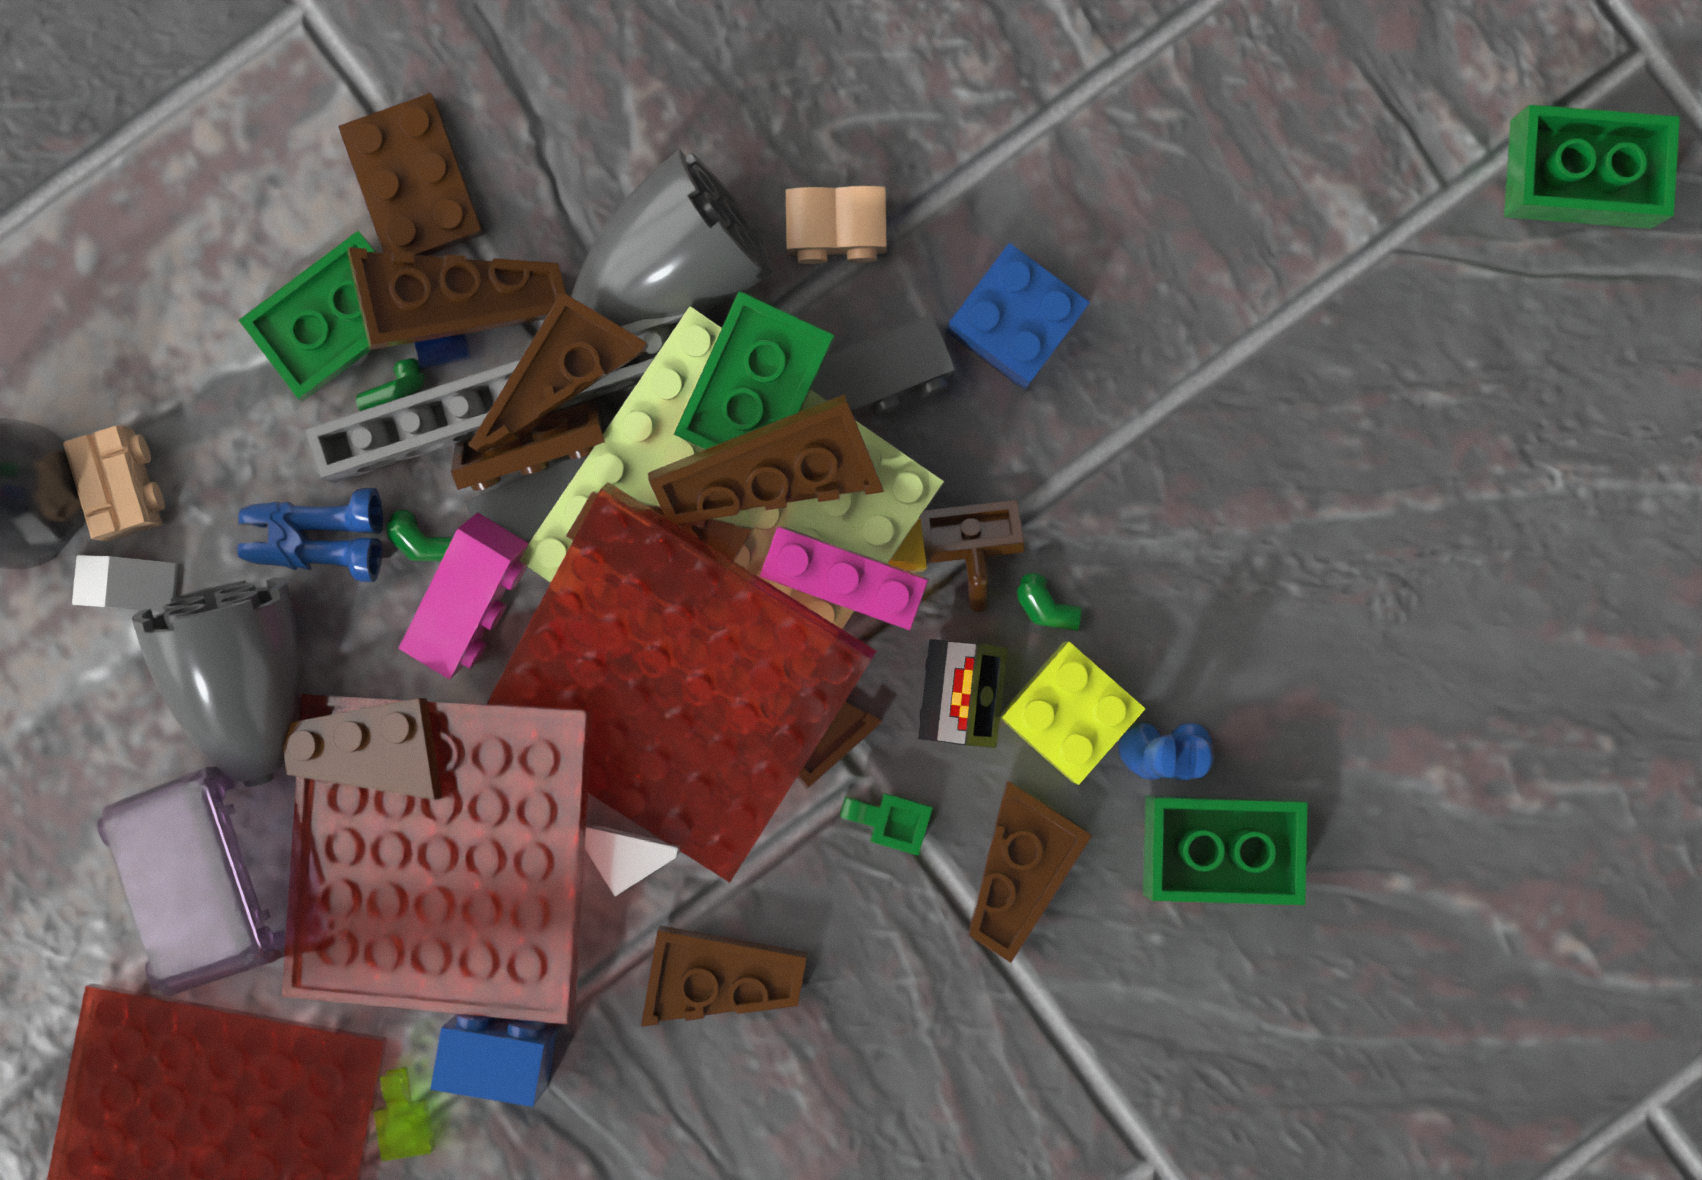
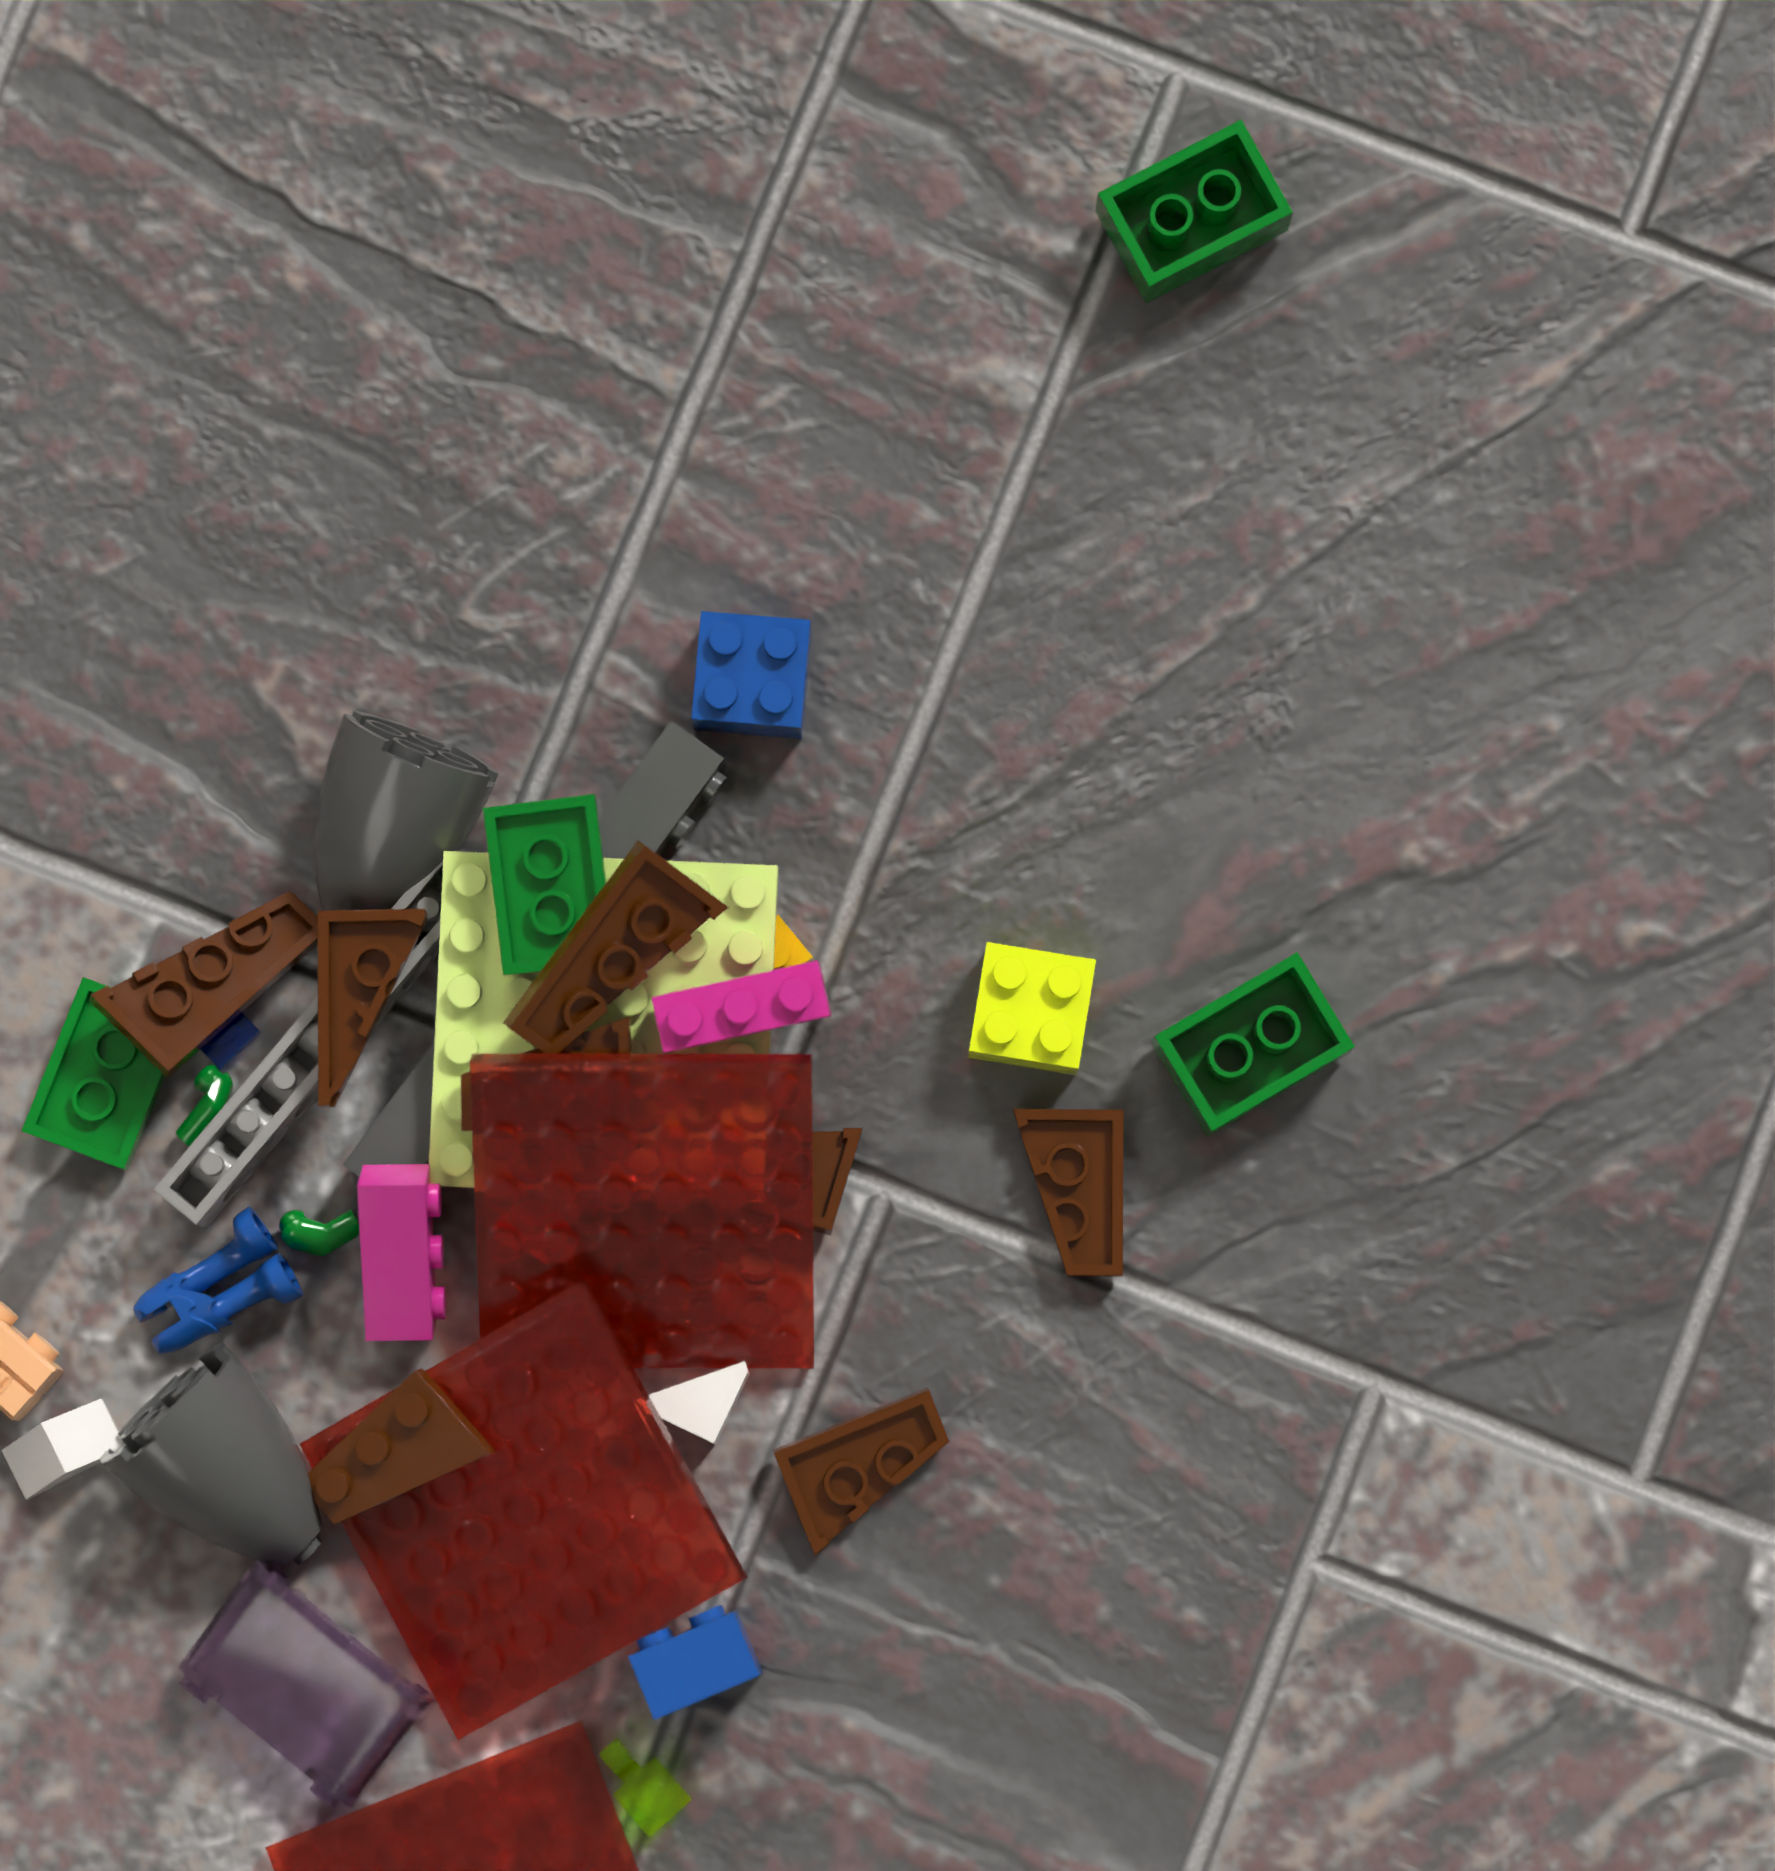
camera: 25 degrees left, 5 degrees down
reddish brown plate [338,93,484,256] -> none
reddish brown plate [451,398,605,491] -> none
light nougat brick [785,186,887,264] -> none
green plate [839,792,933,856] -> none
brick [918,639,1008,748] -> none
reddish brown plate [920,500,1024,612] -> none
green arm [1017,572,1081,631] -> none
blue piece [1118,722,1214,781] -> none

